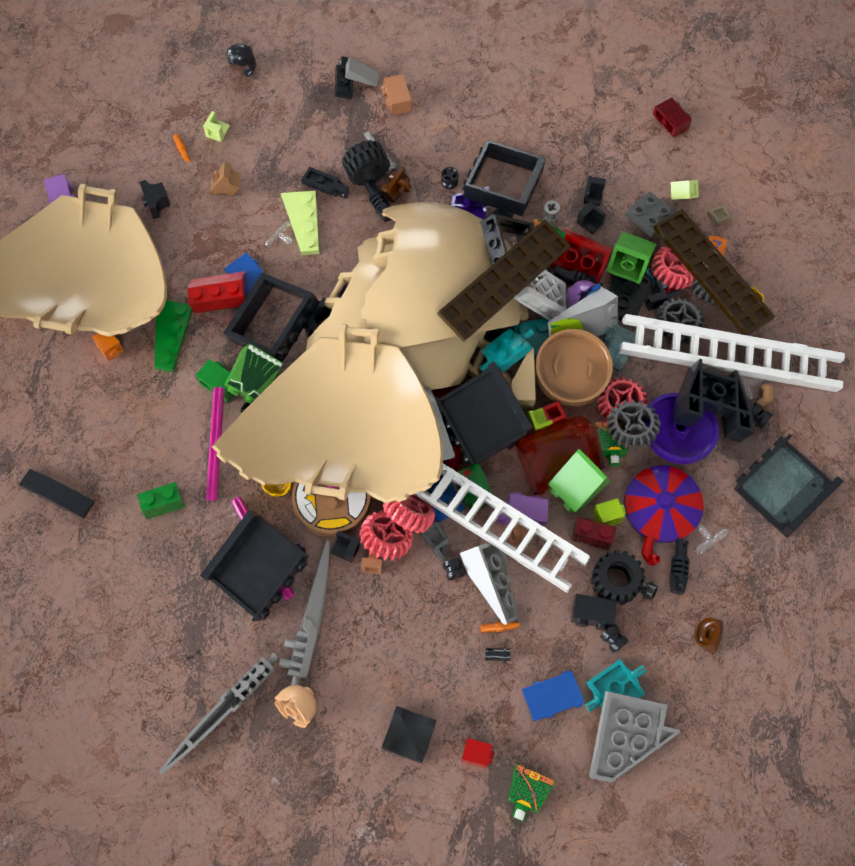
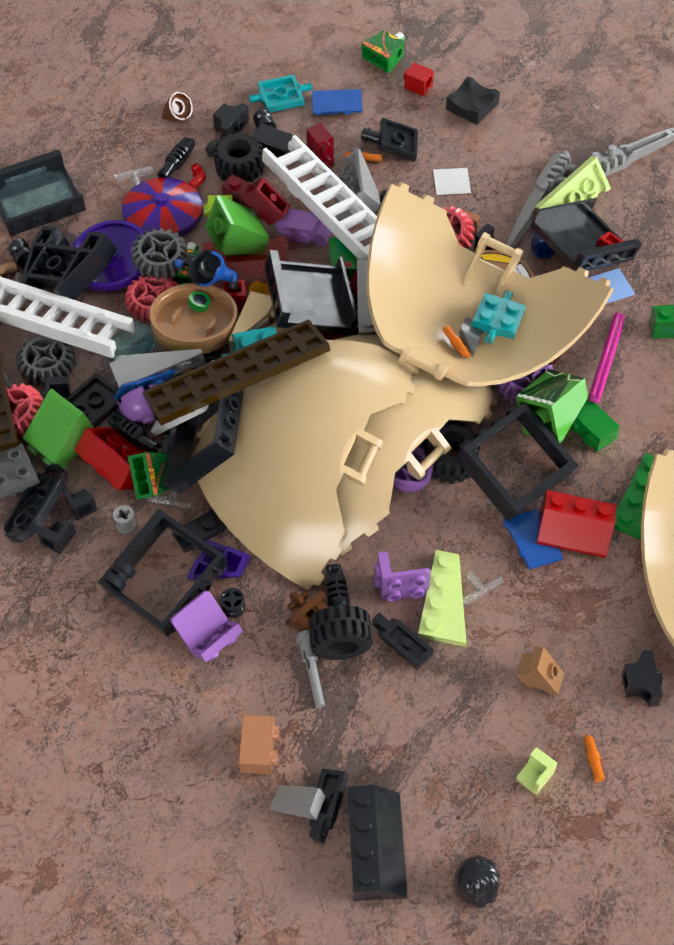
camera: 160 degrees left, 10 degrees down
light nougat cylinder [275,685,317,728] -> none
lime panel [526,408,553,431] -> none
light grey wing [589,691,680,782] -> none
none -> black tile [4,464,68,543]
none -> black wheel [102,558,136,592]
none -> medium lavender bracket [170,591,243,662]
none -> black piece [174,250,239,290]
none -> green tile [188,292,210,312]
none -> black brick [213,103,249,138]
none -> dark red brick [241,178,291,226]
none -> dark red brick [306,123,335,168]
none -> black slope [348,785,407,901]
none -> medium lavender bracket [373,552,431,602]
none -> black tile [378,118,418,162]
none -> white sticker [433,168,471,195]
none -> orange piece [442,325,471,357]
none -> dark grey slope [459,317,484,357]
none -> teal plate [471,290,526,344]
none -> yellowish green wing [535,156,611,210]
none -> light blue sticker [589,268,635,304]
none -> red tile [596,231,624,247]

